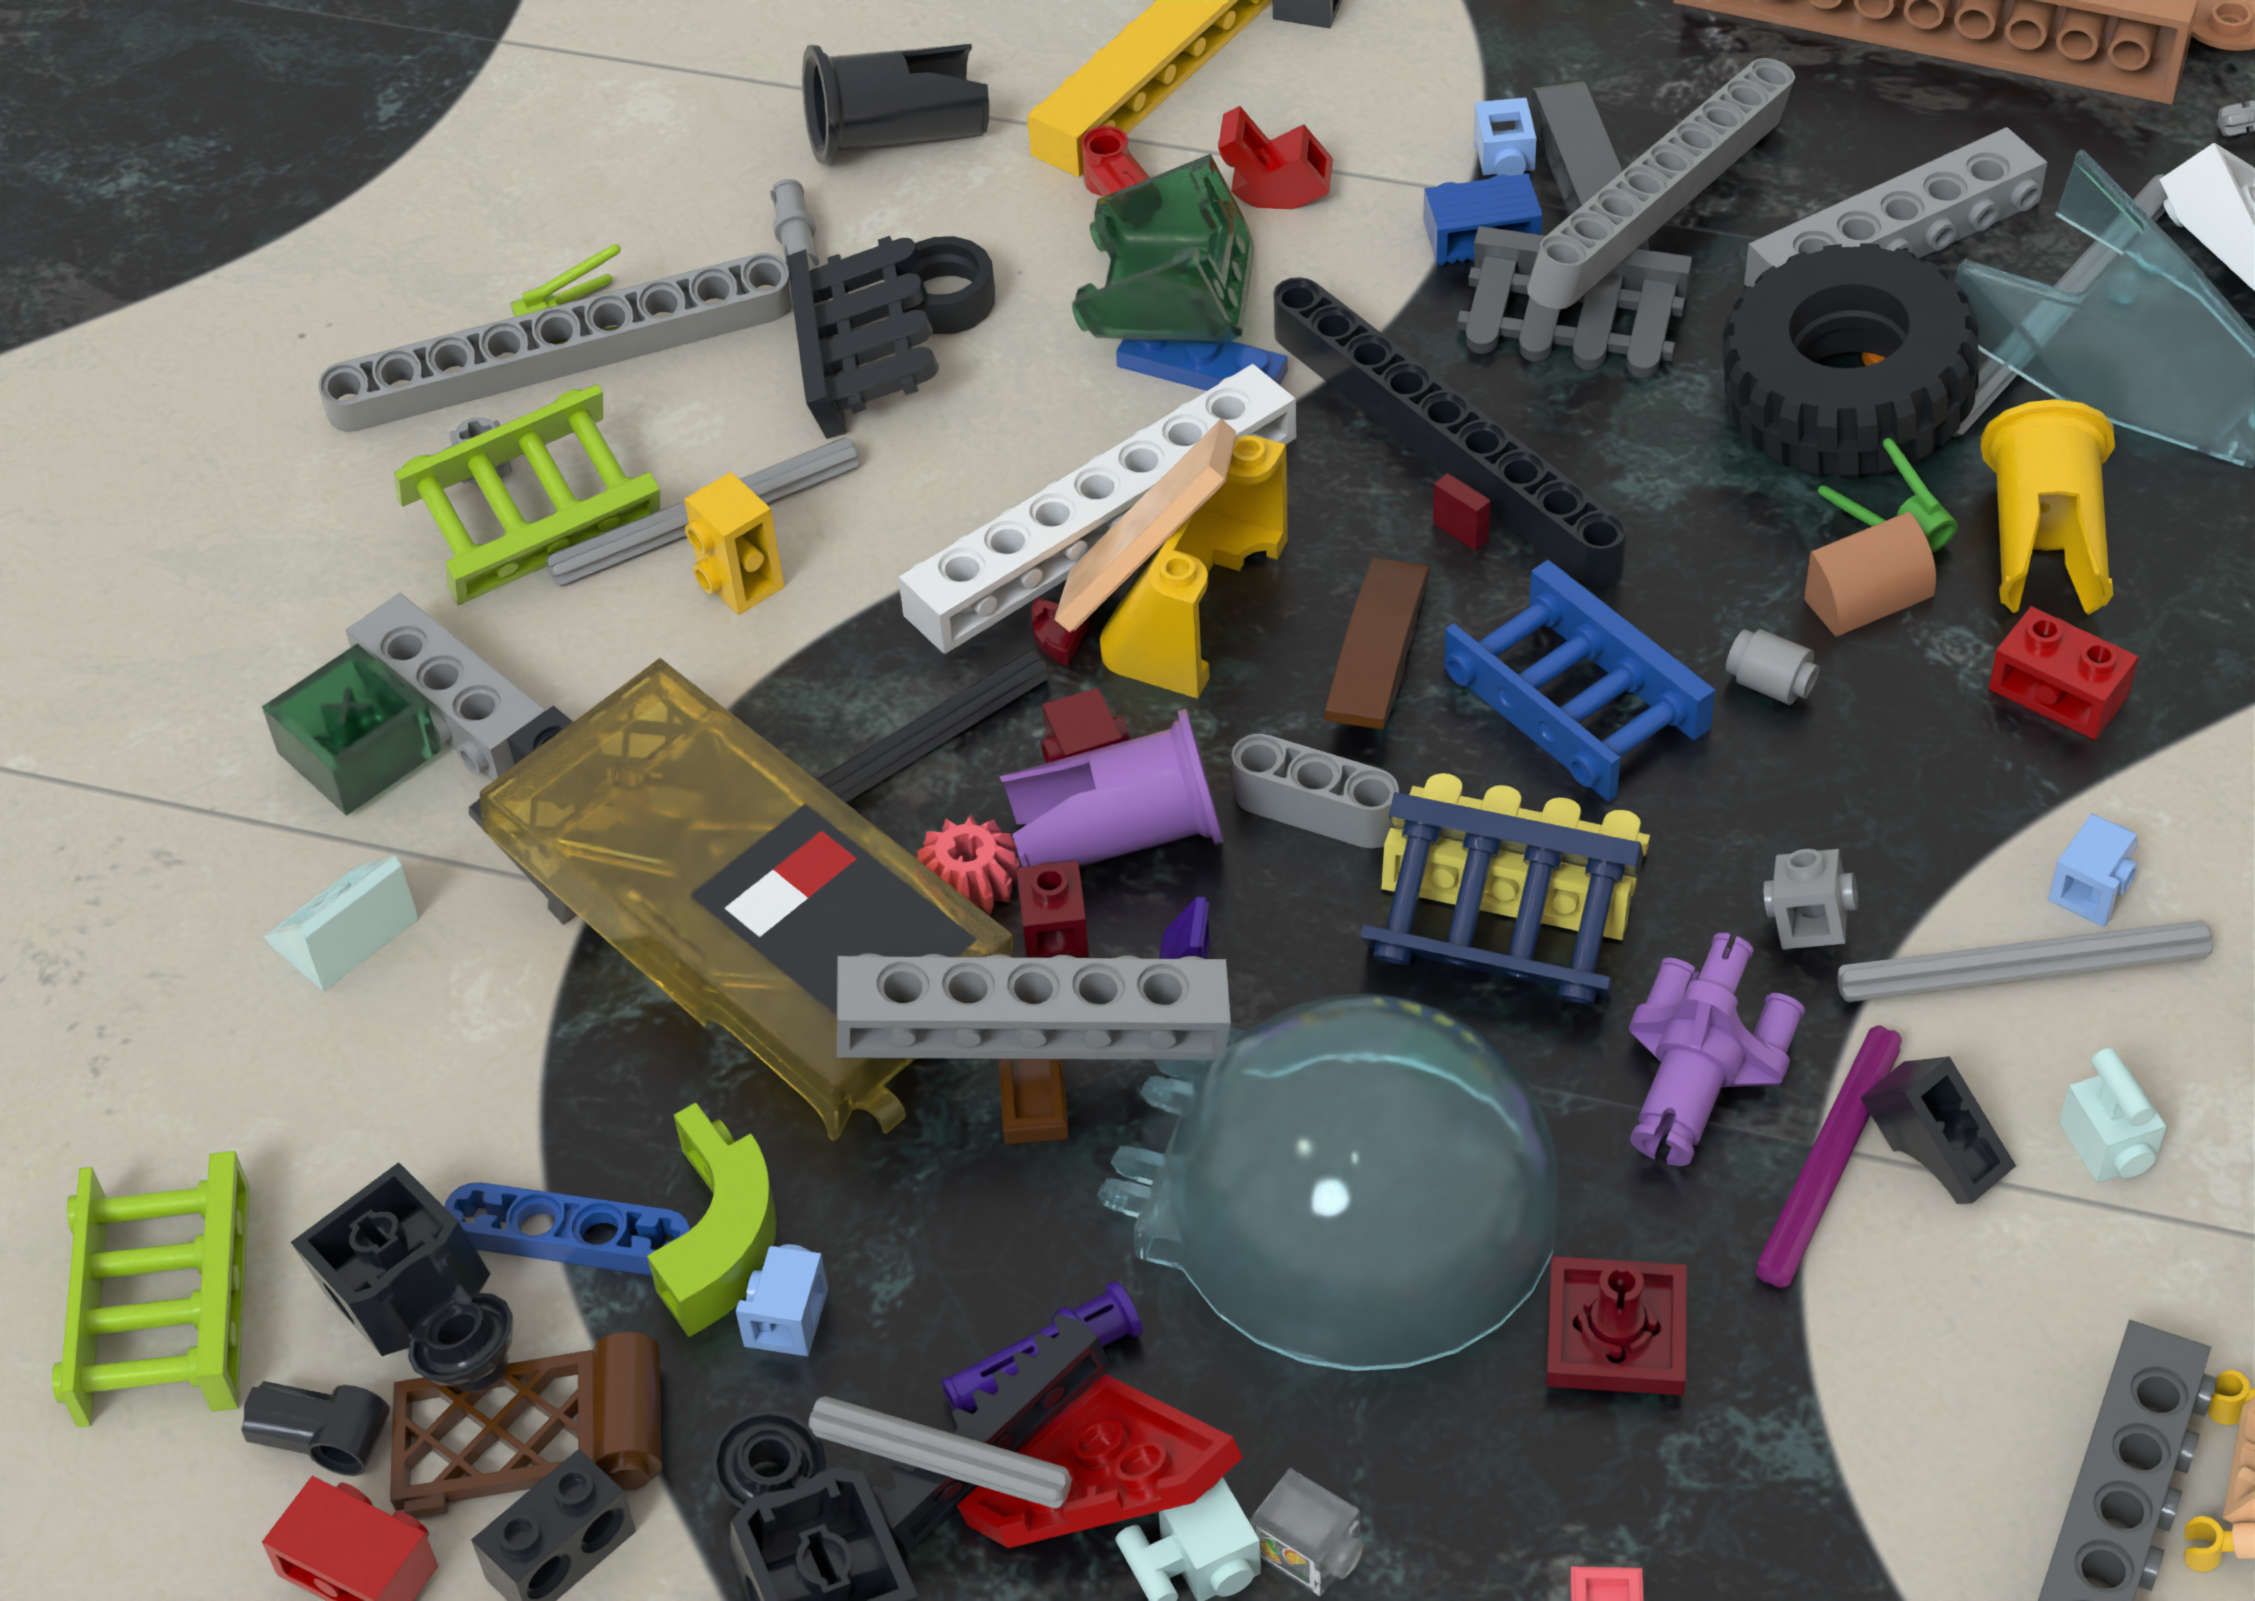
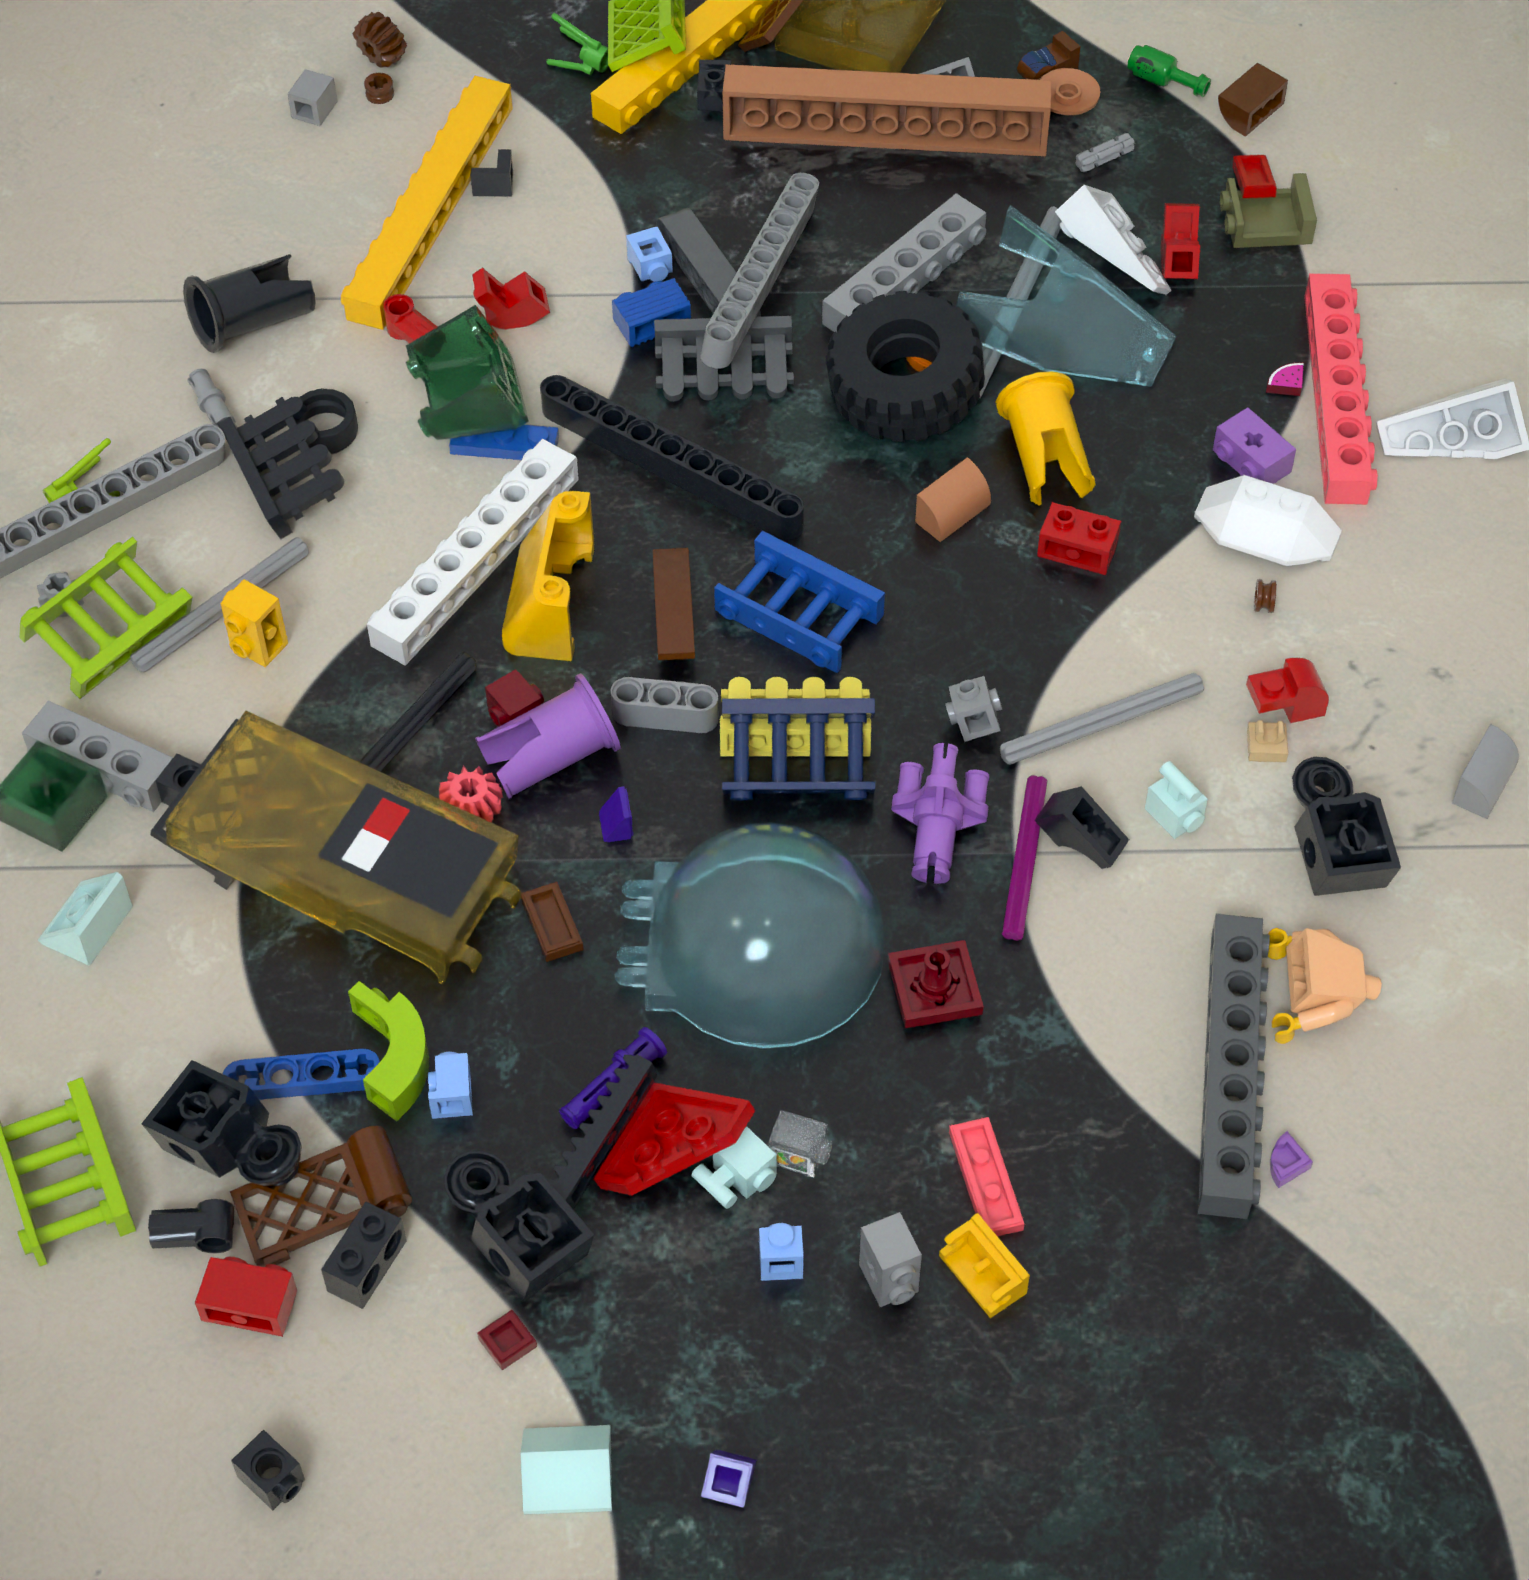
camera: 20 degrees left, 5 degrees up
light grey axle [809,1396,1072,1508] -> none
light grey brick [836,953,1231,1060] -> none
dark red brick [1016,861,1089,958] -> none
dark red tile [1031,598,1090,666] -> none
light nougat tile [1054,418,1236,632] -> none
dark red tile [1433,473,1490,551] -> none
light grey brick [1725,629,1820,705] -> none
bright green plant [1818,438,1958,553] -> none
light blue brick [2048,813,2138,927] -> none

